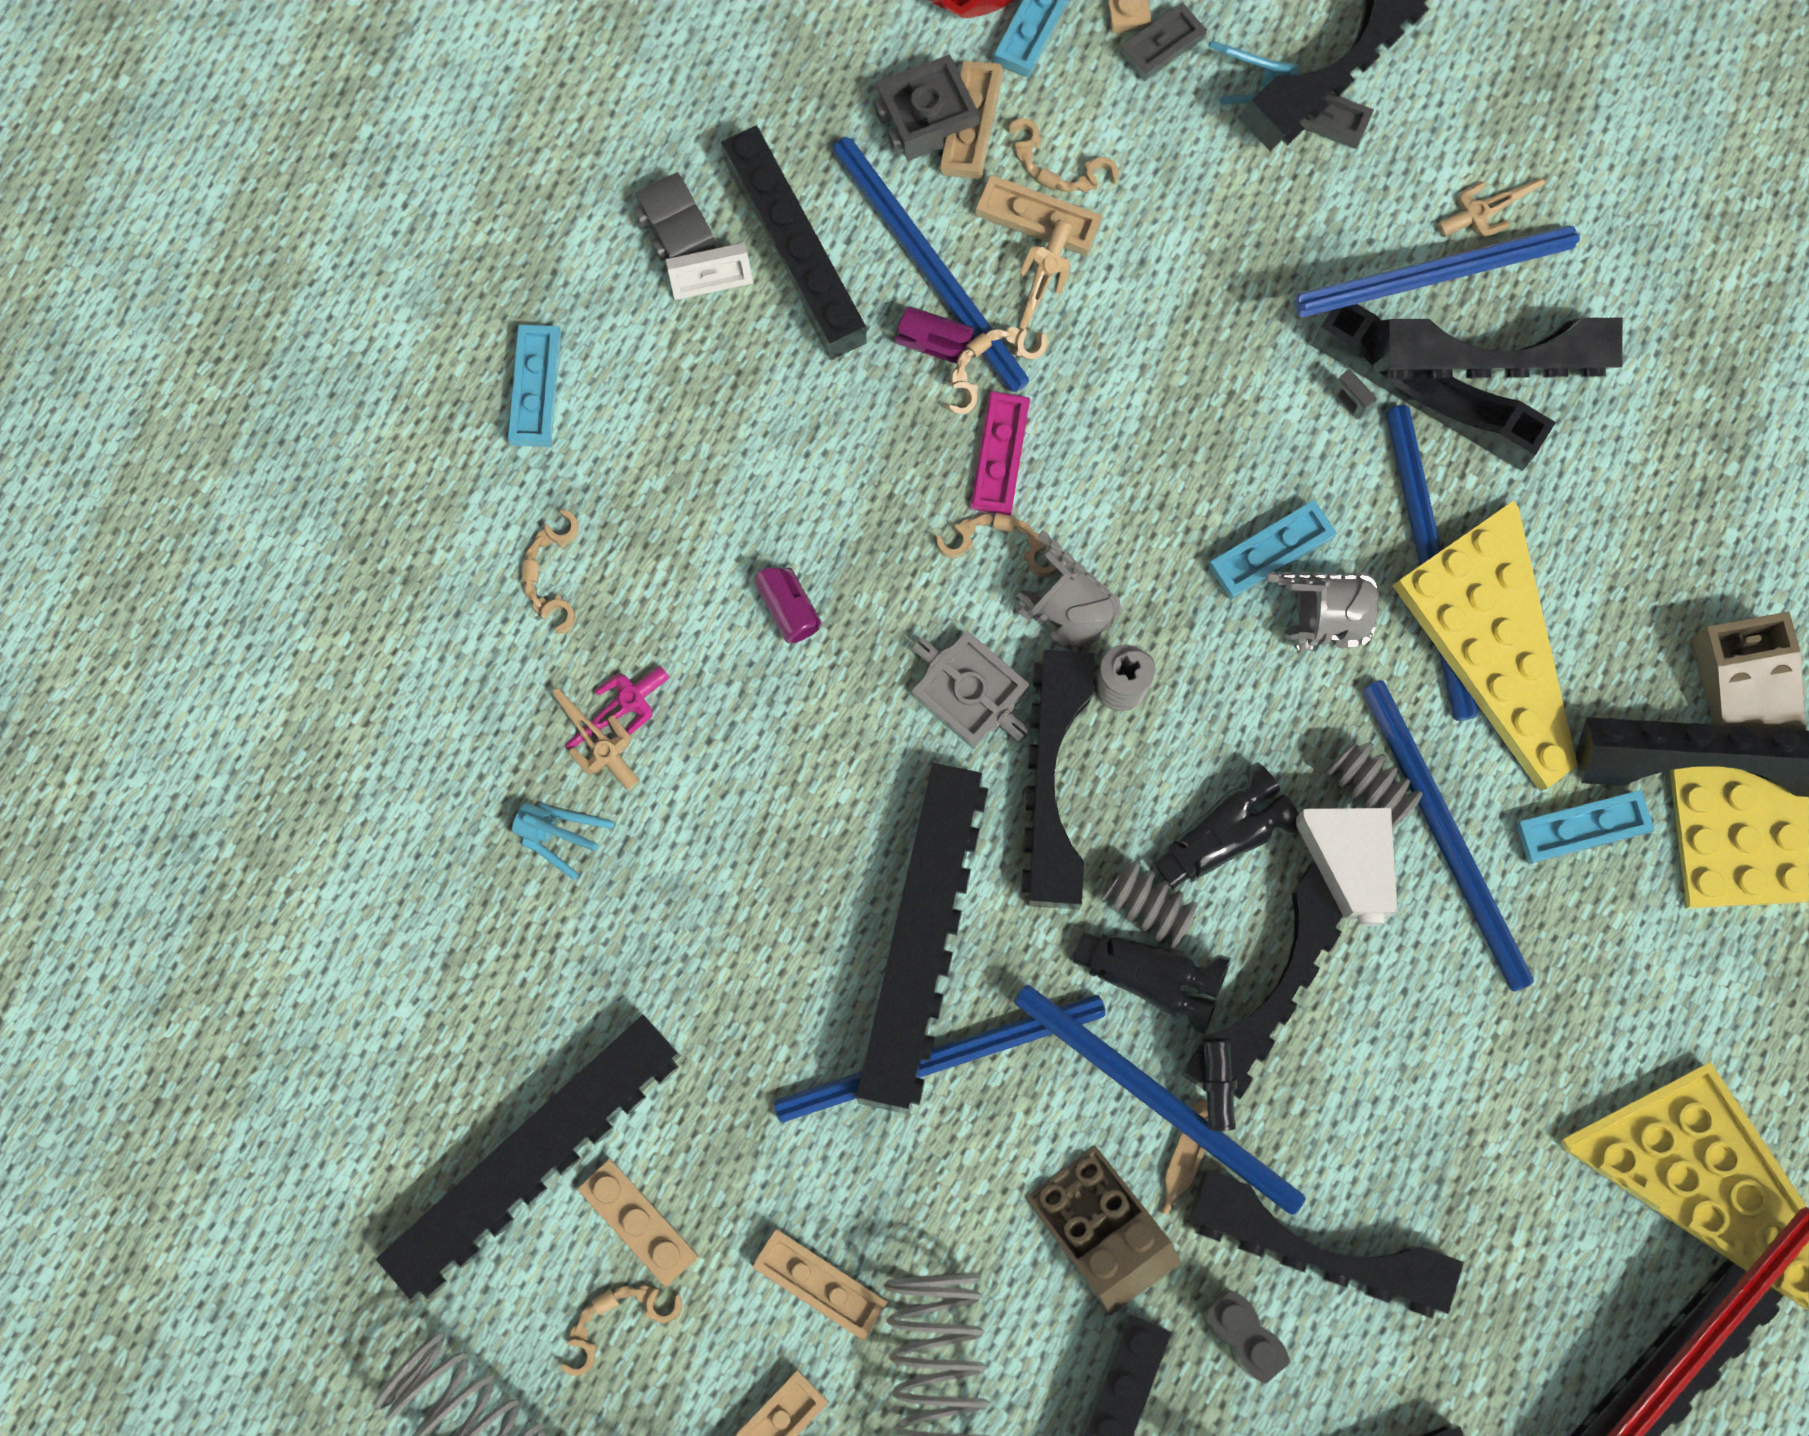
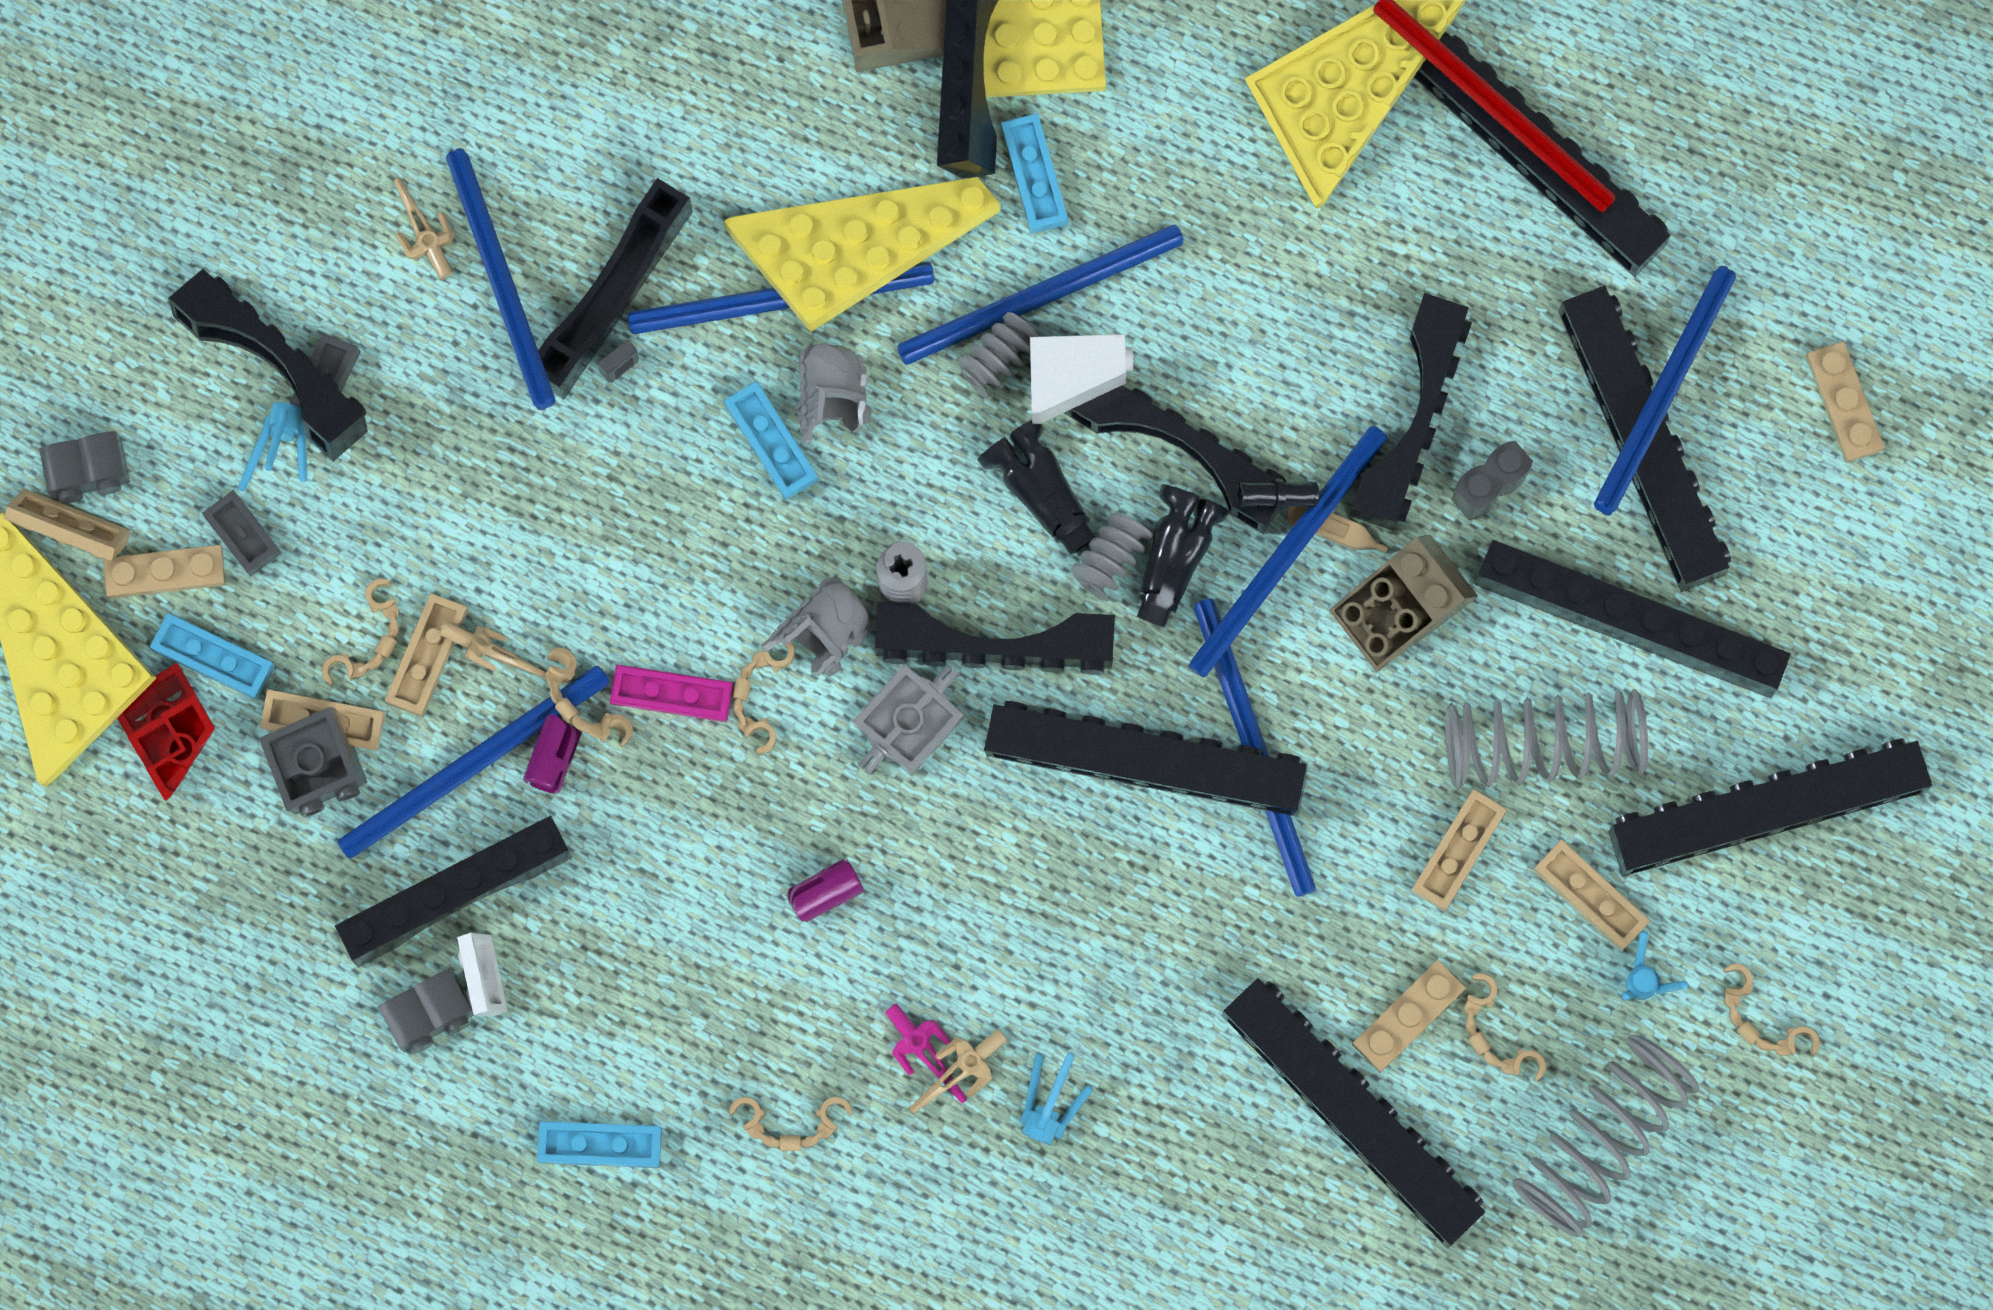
camera: 90 degrees left, 0 degrees up
black arch [1374,317,1623,380] -> none

